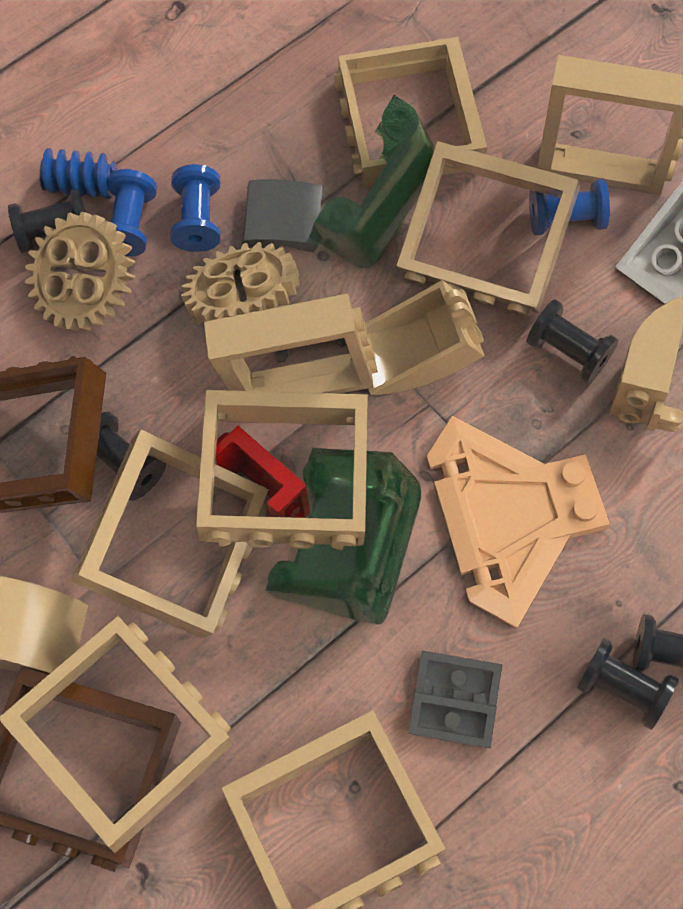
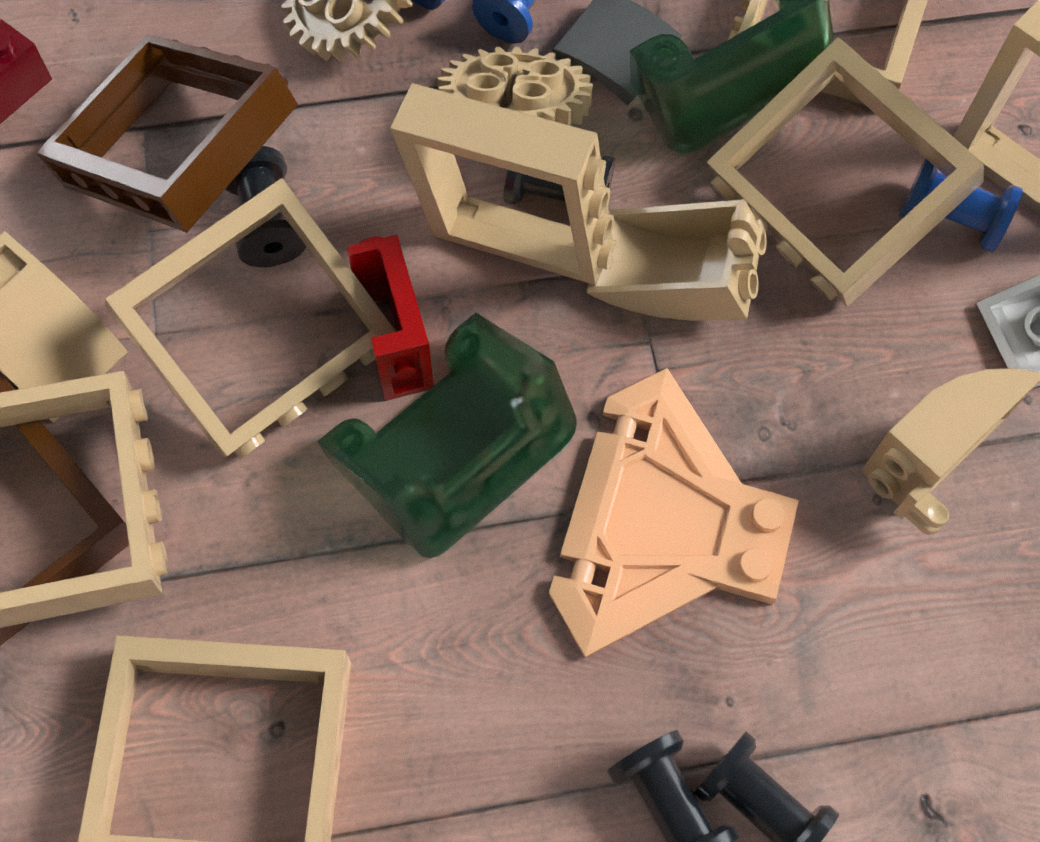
camera: 25 degrees right, 0 degrees up
tan window [196,390,368,550] -> none
dark grey slope [408,650,503,748] -> none
black piece [526,299,619,383] -> none

